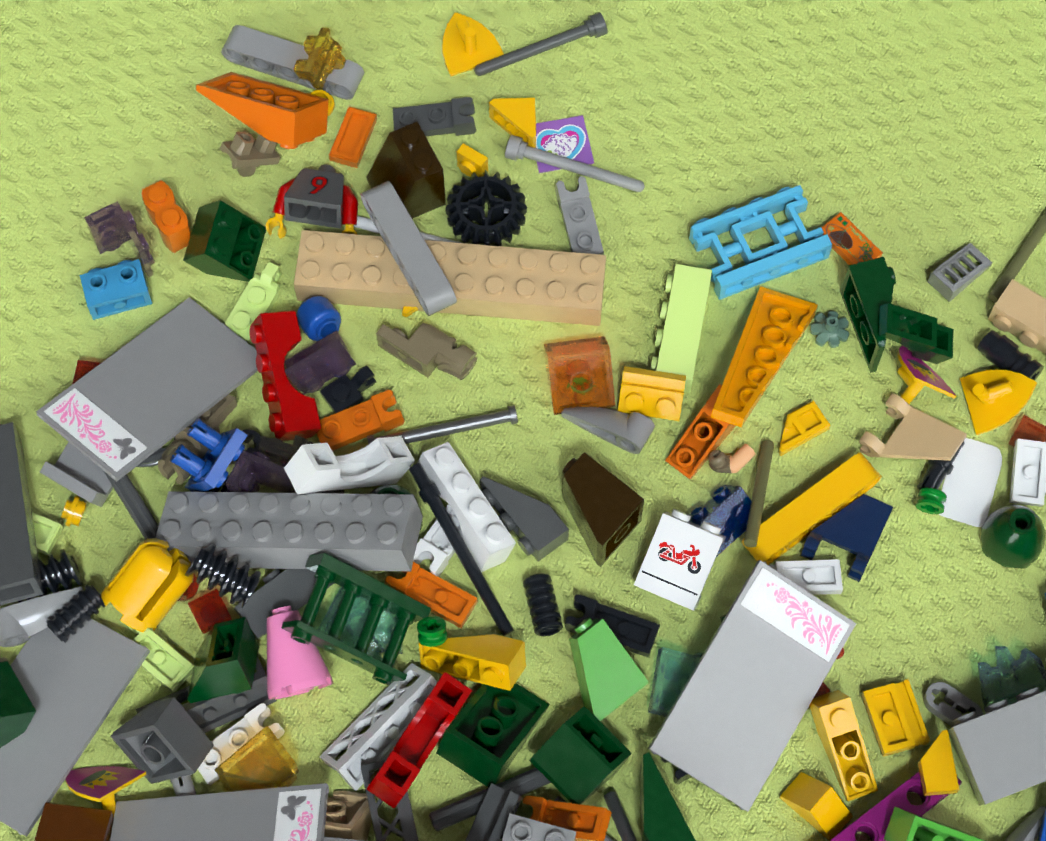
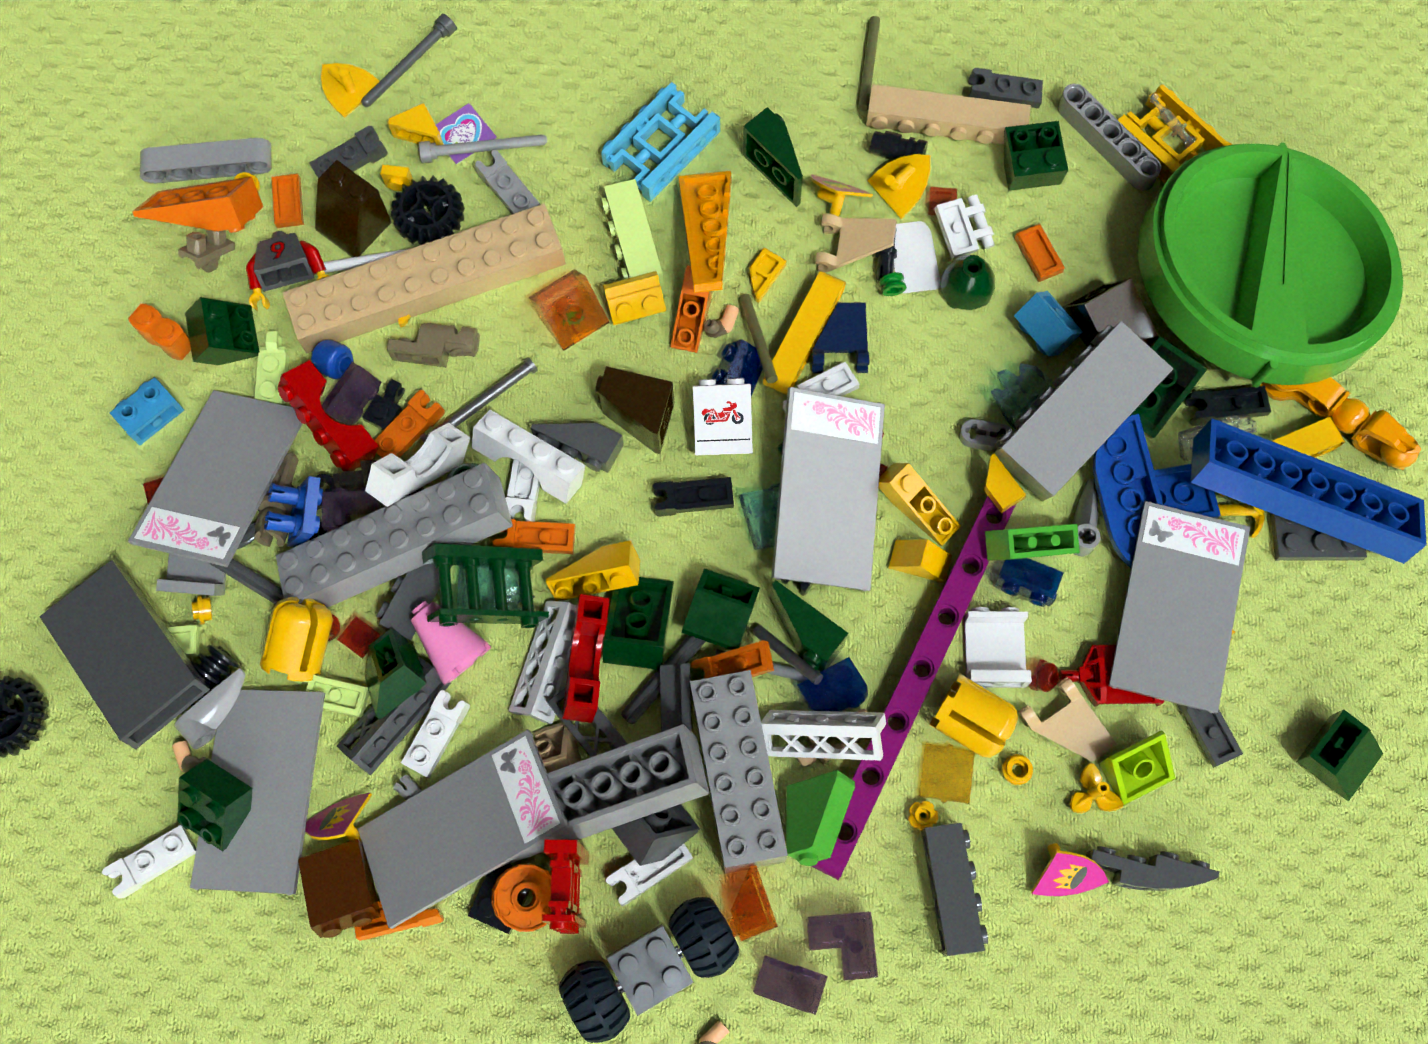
camera: 25 degrees left, 5 degrees up
black piece [46,584,106,643] -> none
bracket [84,201,155,278] -> none
dark grey slope [110,697,214,784] -> none
black piece [185,543,261,609] -> none
clear yellow slope [214,726,299,791] -> none
clear yellow hips [294,28,346,89] -> none
light grey beam [360,181,457,316] -> none
black bar [409,463,514,636] -> none
green bush [417,617,447,647] -> none
black piece [523,574,563,637] -> none
light grey piece [561,407,655,454] -> none
bright green slope [569,617,649,721] -> none
sand green plant [810,311,849,348] -> none
orange tile [822,212,883,265] -> none
yellow plate [861,679,930,757] -> none
dark green slope [879,303,954,364] -> none
light grey slope [928,243,992,302] -> none

